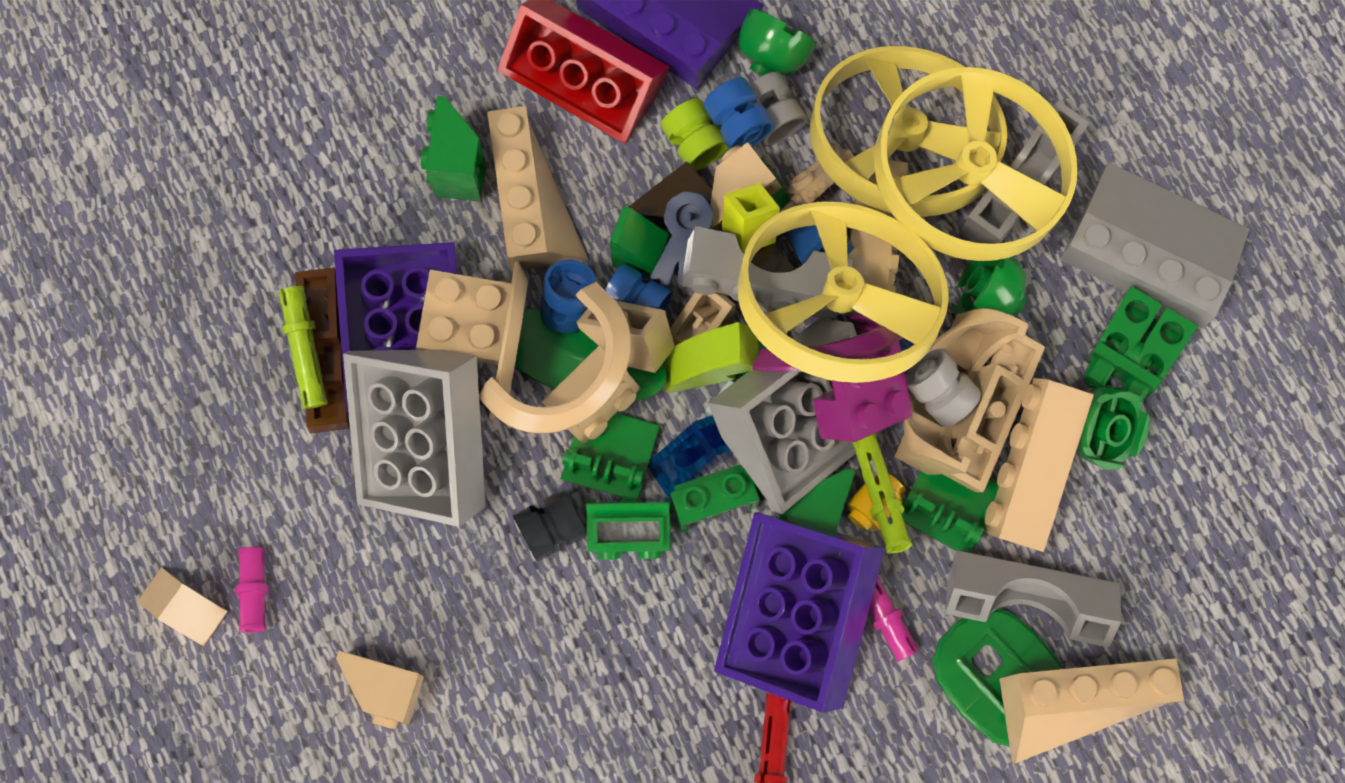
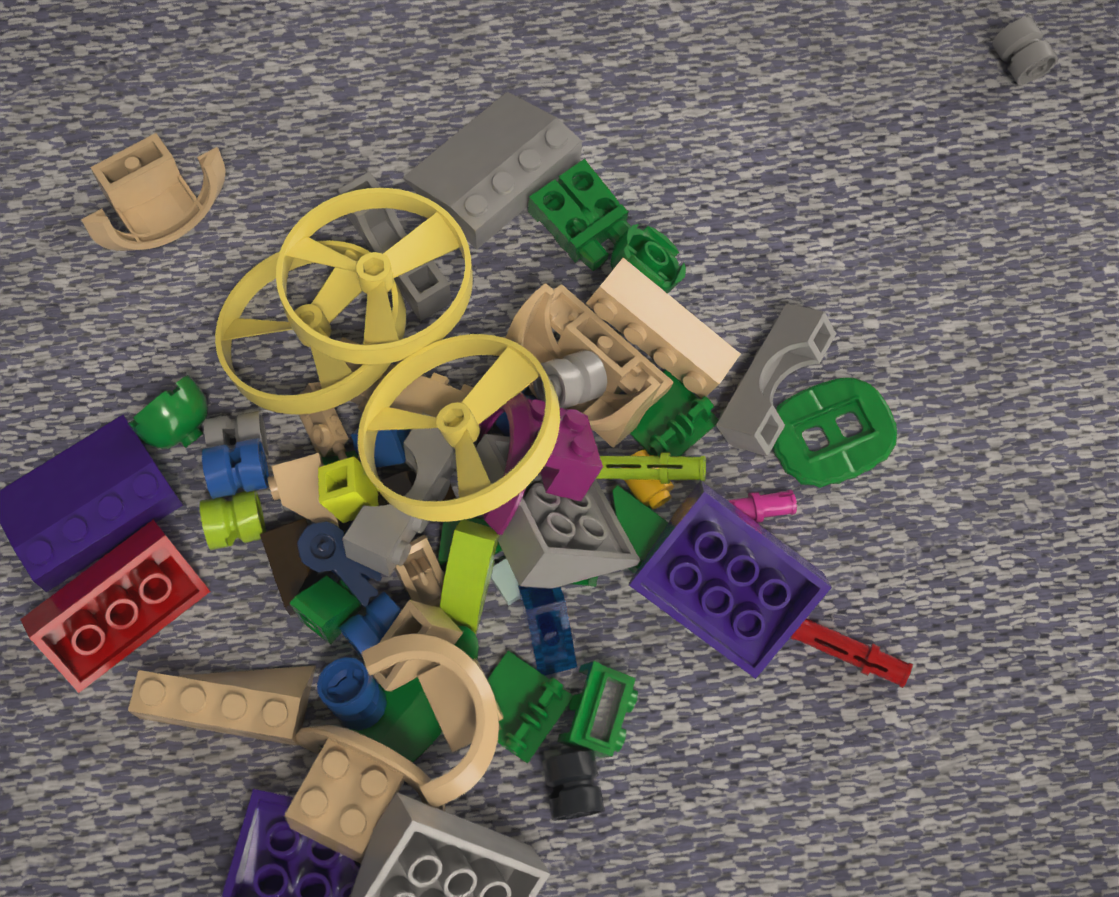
camera: 75 degrees left, 5 degrees down
green slope [421,96,487,202] -> none
green window [669,465,760,533] -> none
green cylinder [951,256,1027,316] -> none
tan wedge [1000,658,1184,764] -> none

